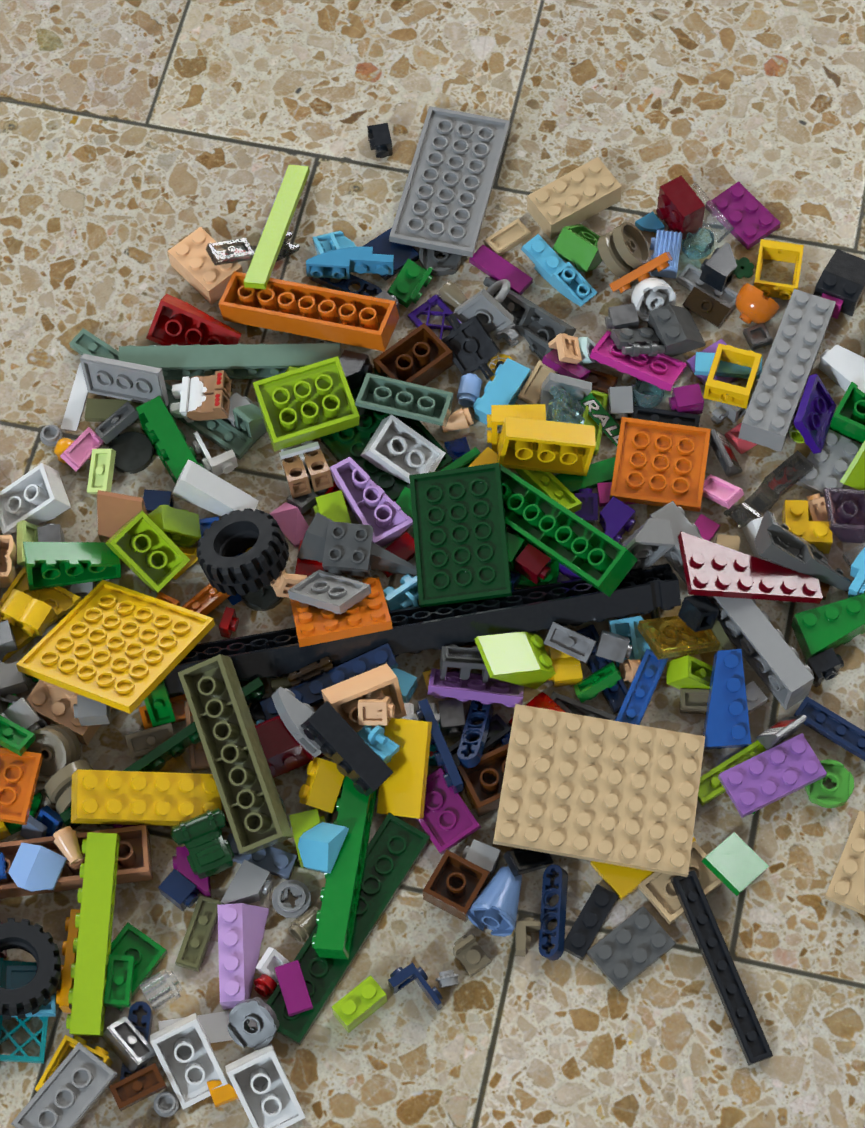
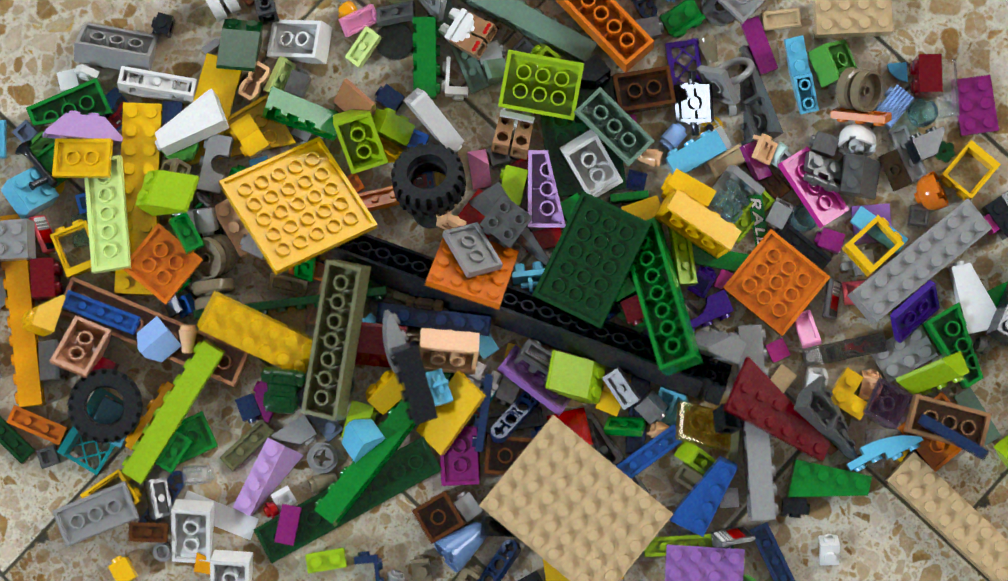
camera: 25 degrees right, 20 degrees up
red plate [219,607,239,639] -> none
plate [228,997,280,1050] -> none
light nougat bracket [358,696,395,726] -> none

